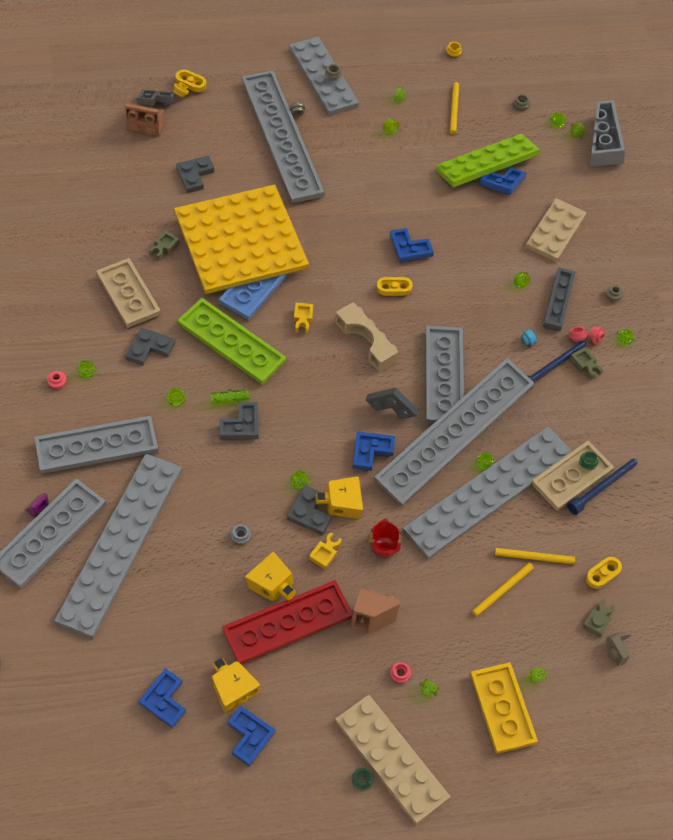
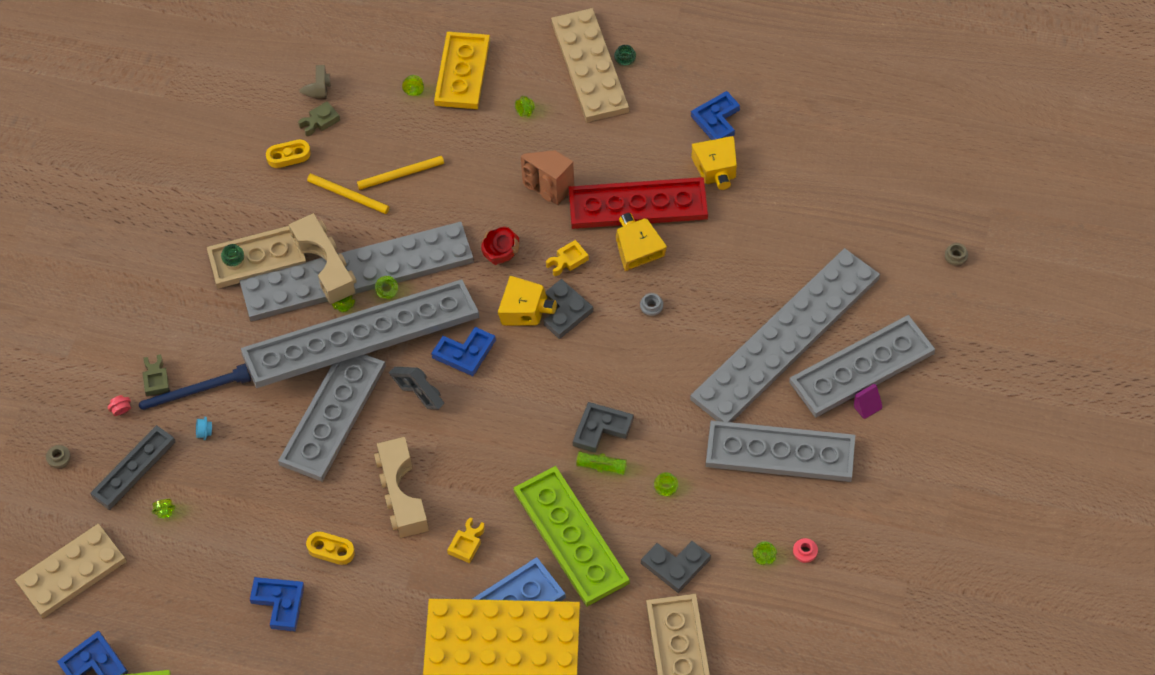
camera: 150 degrees left, 0 degrees up
blue plate [138,668,186,729] -> none
clear neon green plate [291,470,310,489] -> none
coral plate [390,662,411,683] -> none
dark blue piece [567,459,638,515] -> none
coral plate [569,326,587,342] -> none
clear neon green plate [618,329,635,346] -> none
none -> tan arch [289,213,357,305]
none -> clear neon green plate [375,276,398,299]

